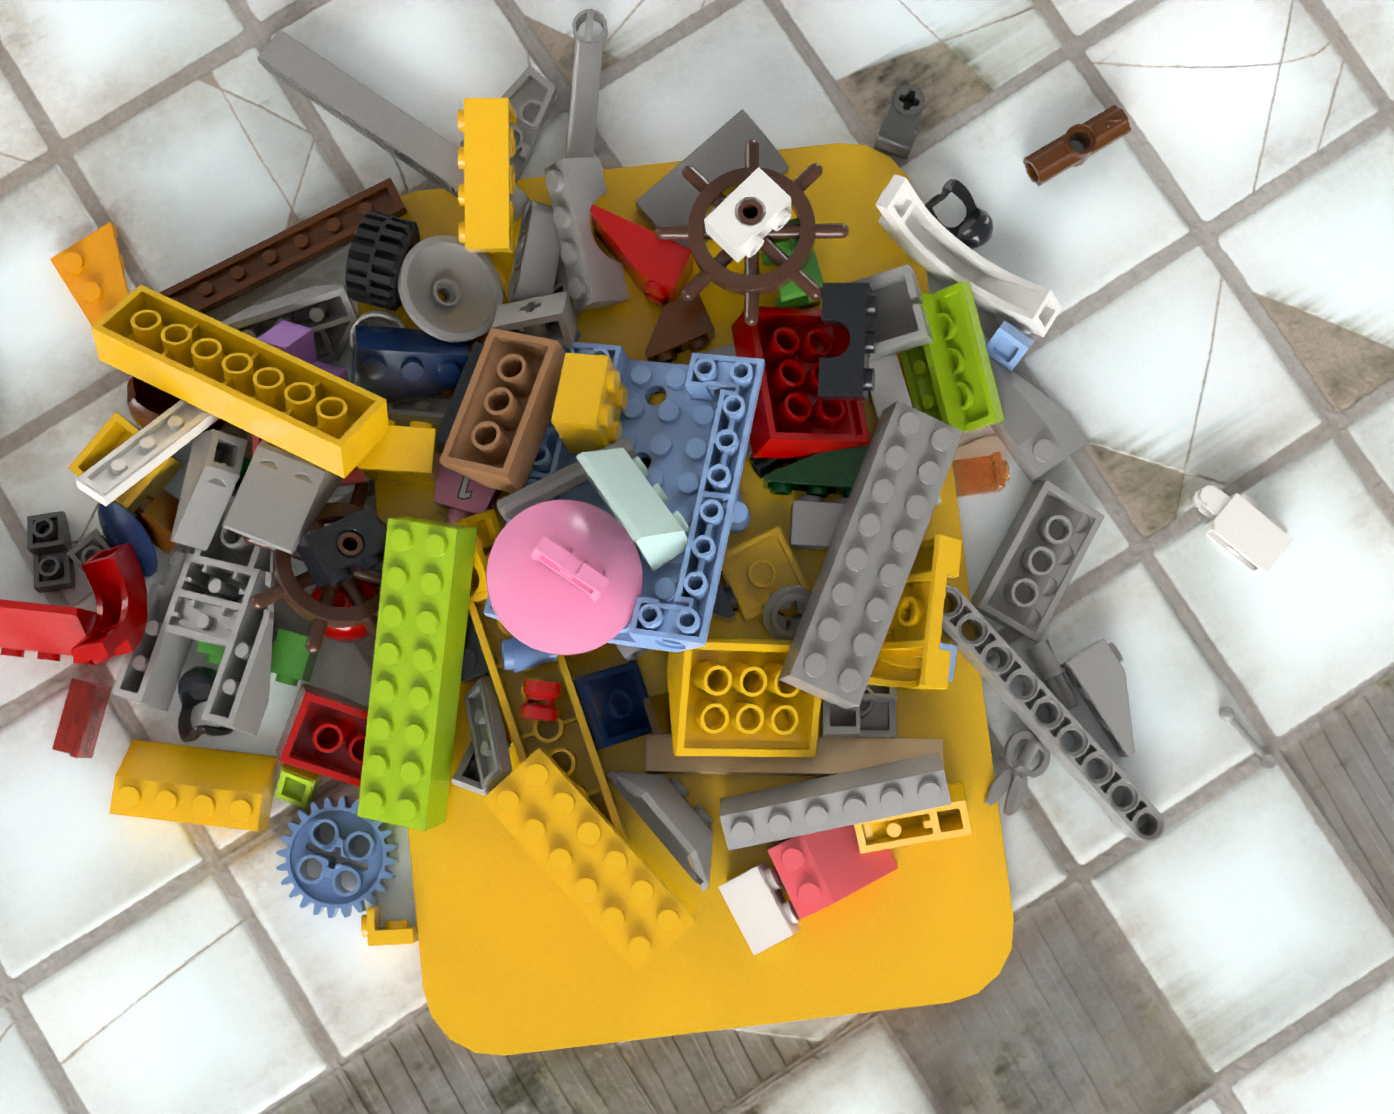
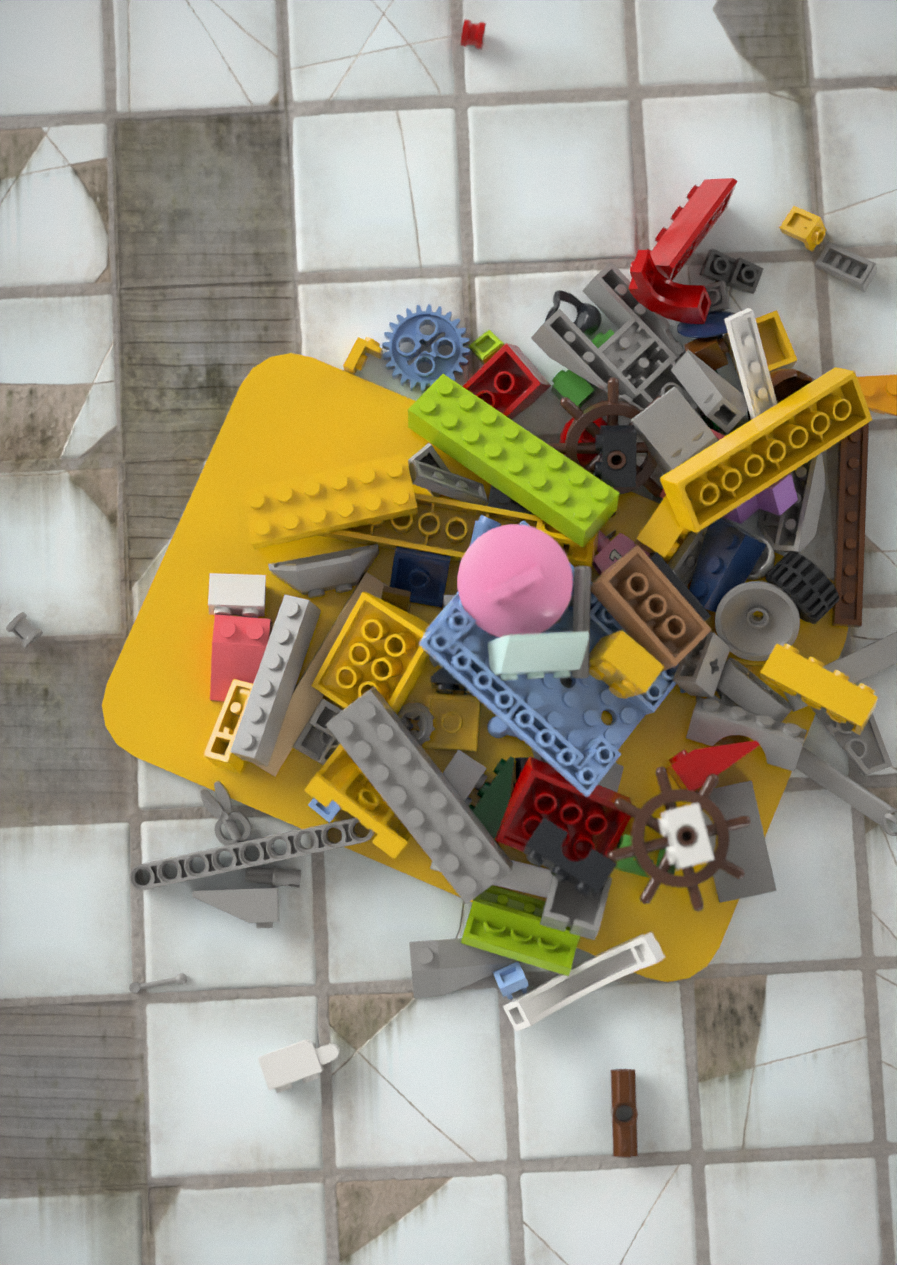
camera: 120 degrees right, 0 degrees up
clear red panel [52,678,112,758] -> none
yellow slope [109,739,278,831] -> none
red wheel [520,680,562,722] -> none
reddish brown slope [645,294,715,363] -> none
dark grey piece [874,85,925,160] -> none
black piece [925,179,993,249] -> none
clear orange bracket [952,451,1010,498] -> none
light grey slope [971,480,1105,642] -> none

